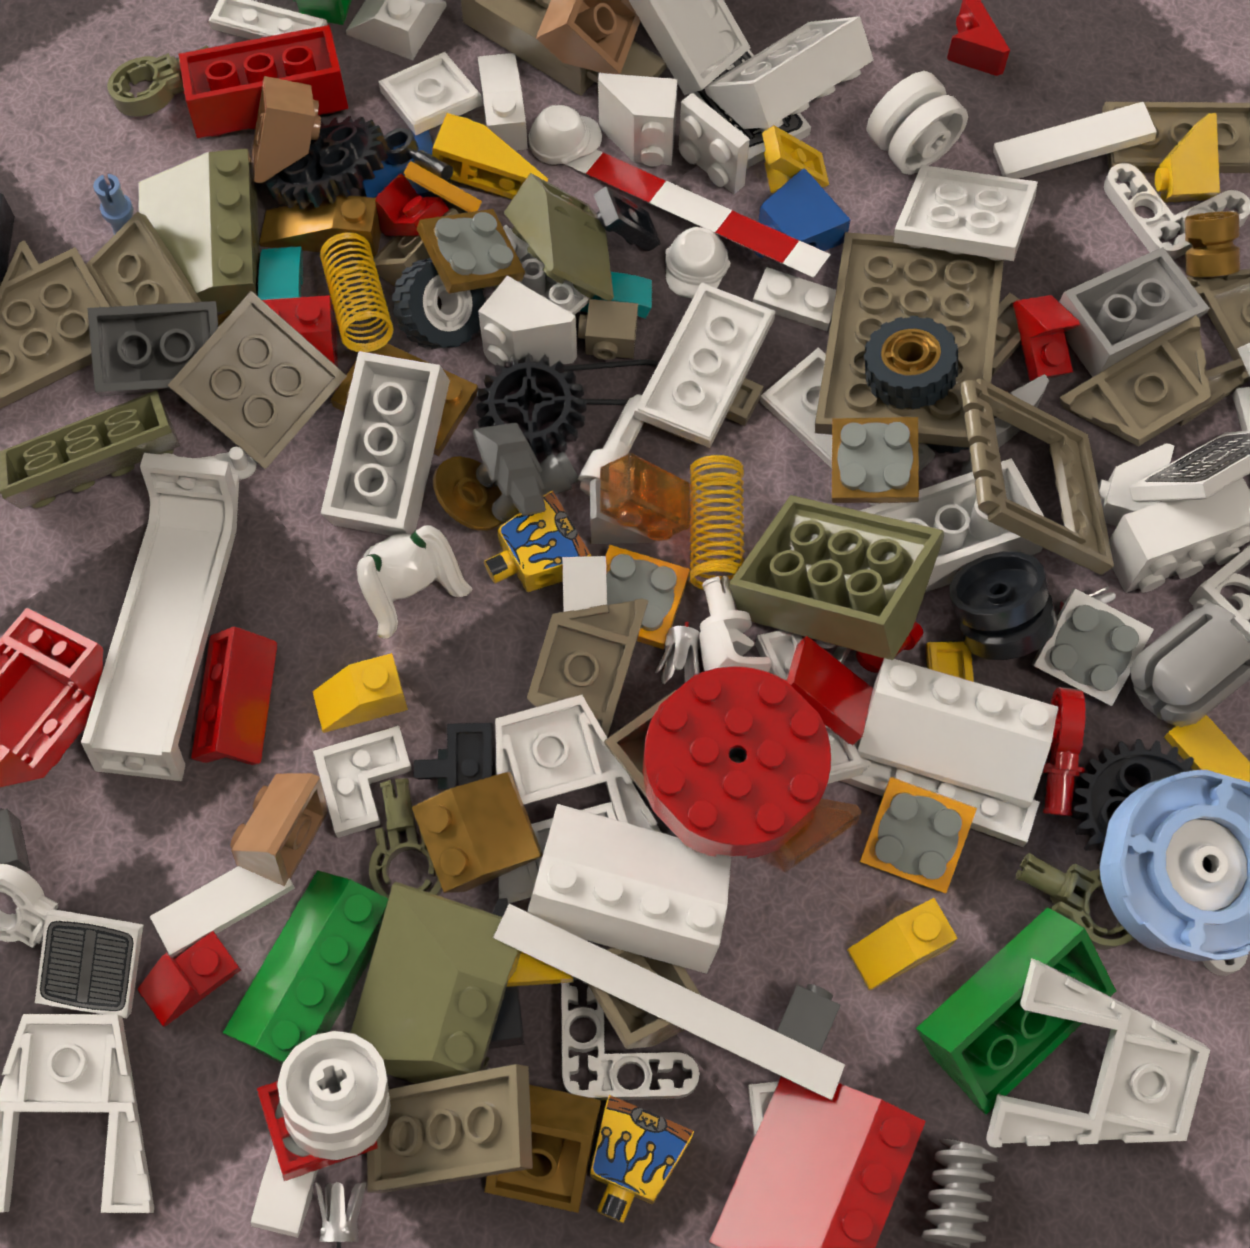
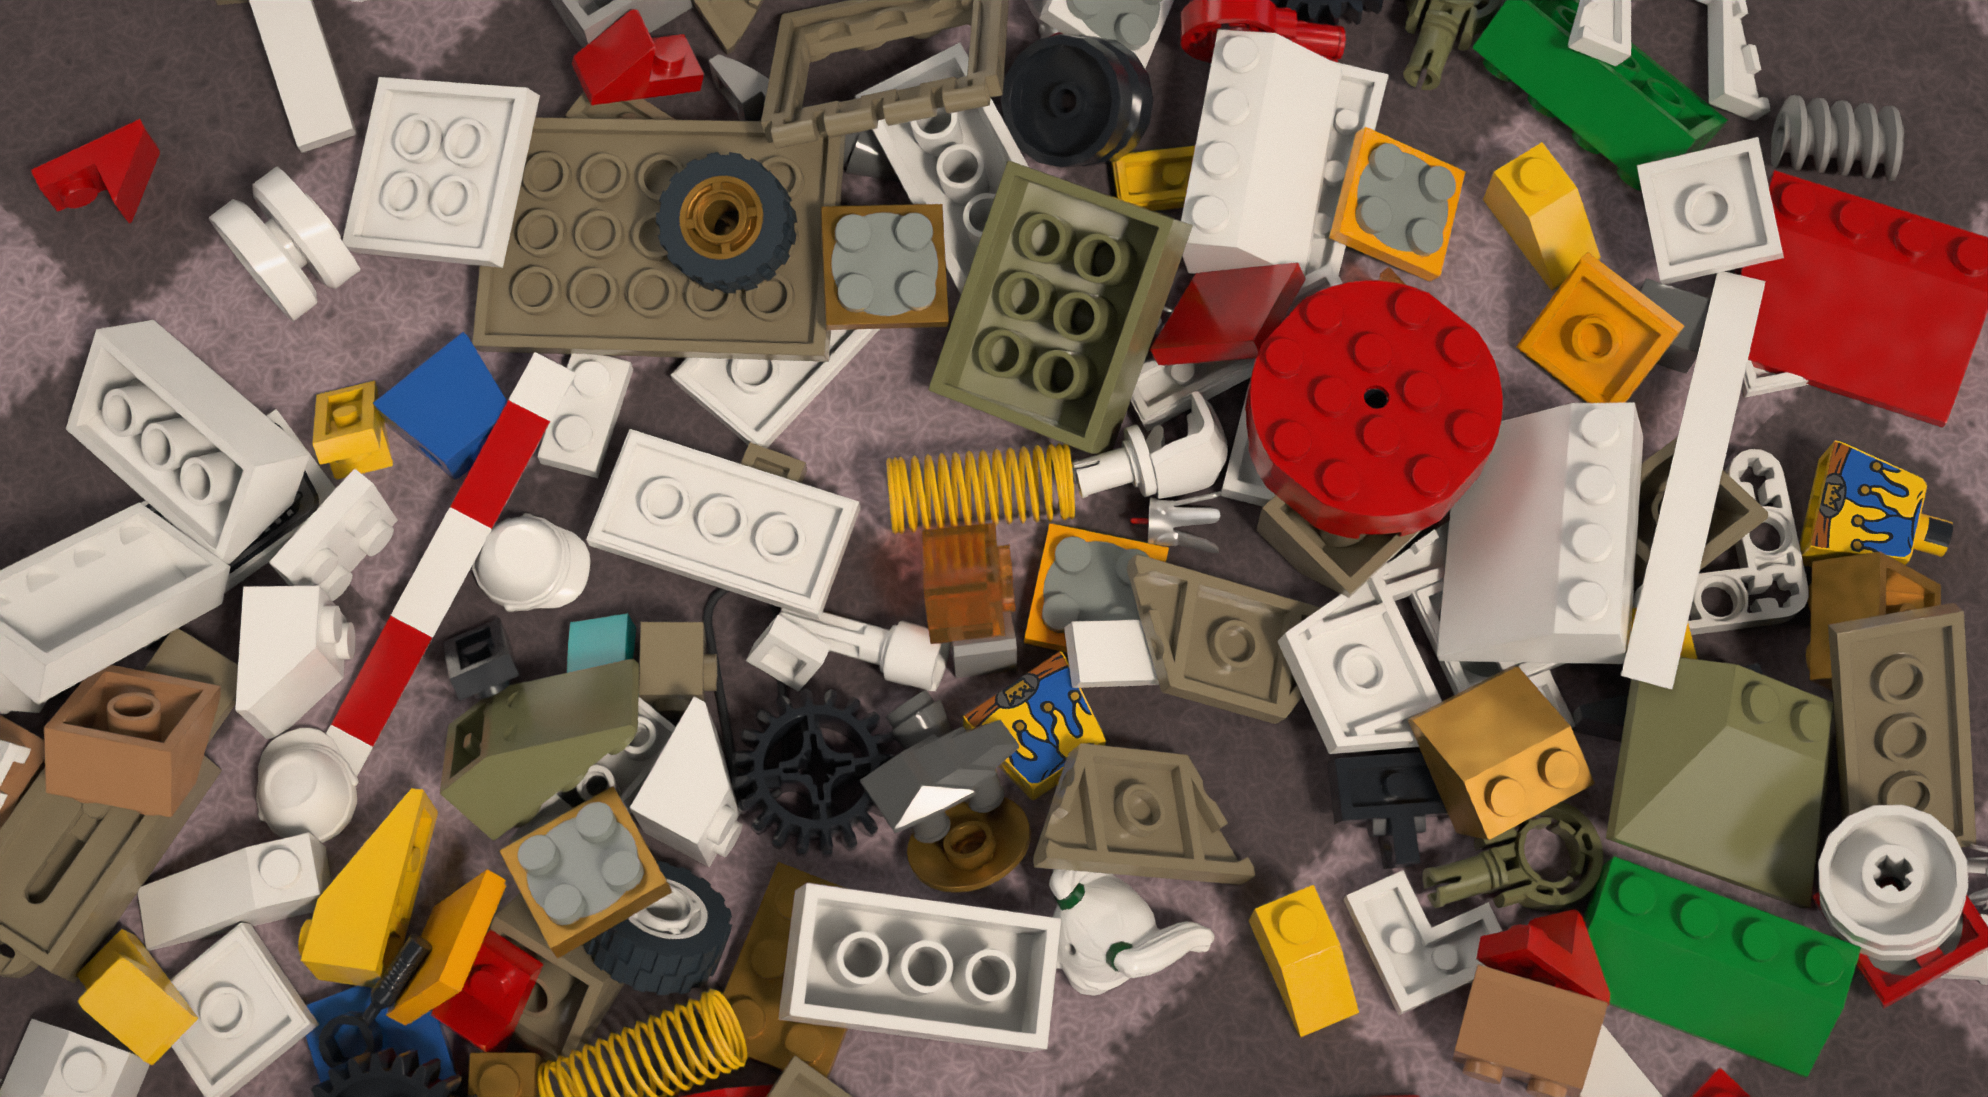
camera: 95 degrees left, 5 degrees up
none -> yellow slope [76,929,199,1065]
none -> white plate [746,615,831,692]
none -> dark tan wing [1033,743,1255,885]
none -> red slope [1476,910,1611,1006]
none -> light orange tile [1516,252,1685,403]
none -> white plate [1637,137,1784,284]

